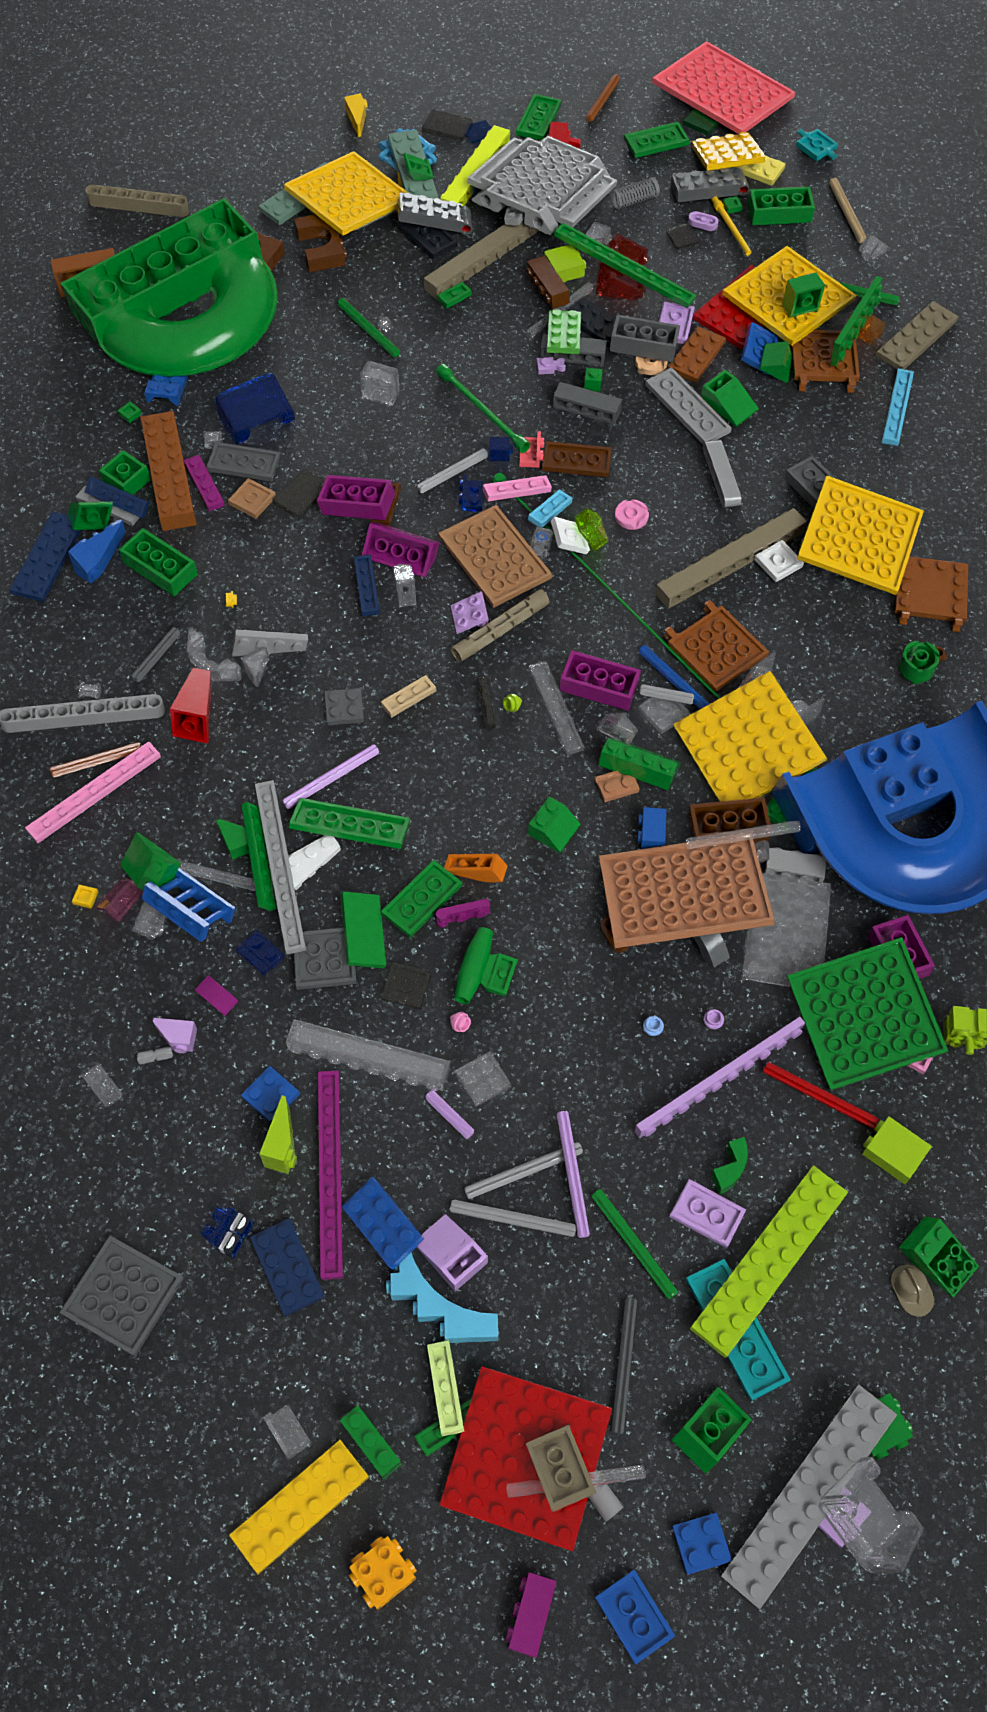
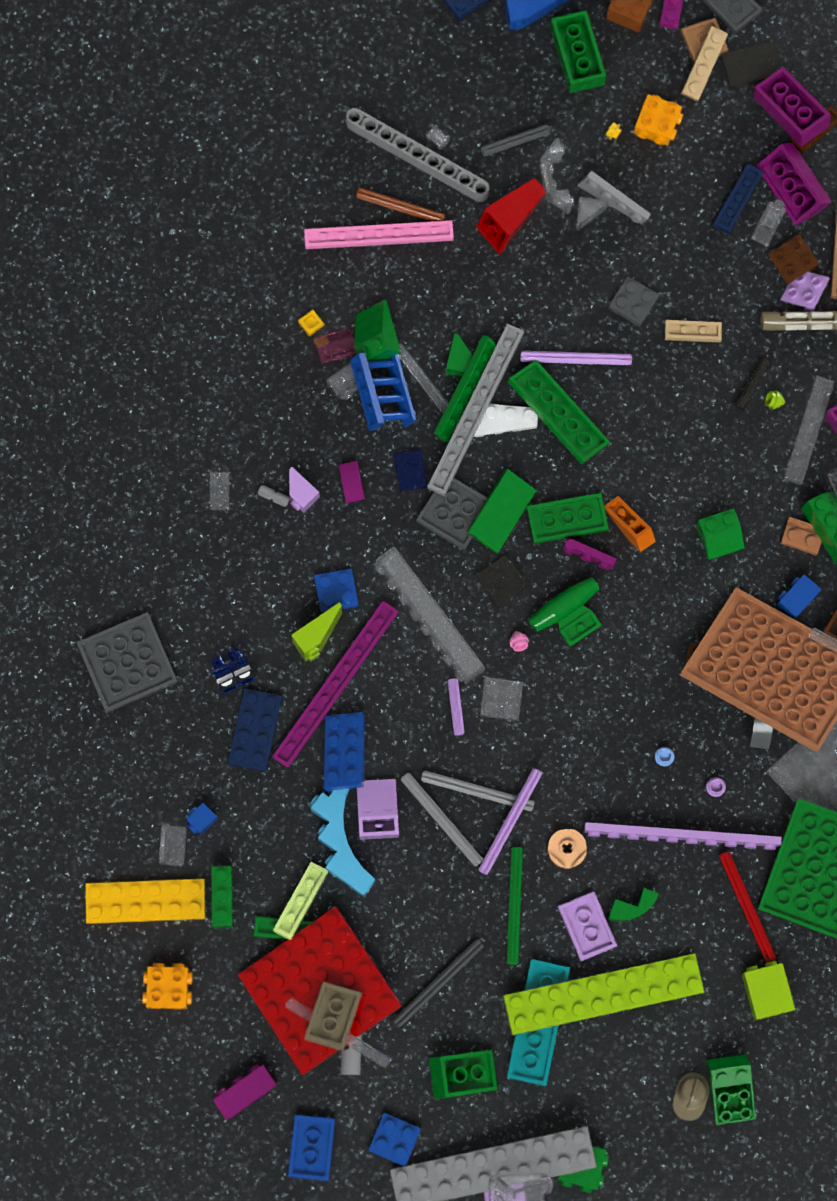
camera: 35 degrees right, 15 degrees up
none -> blue brick [186,803,218,835]
none -> light nougat plate [547,829,587,869]
none -> light orange brick [634,94,684,146]
none -> tan plate [681,26,728,101]
none -> reddish brown hinge [768,234,819,284]

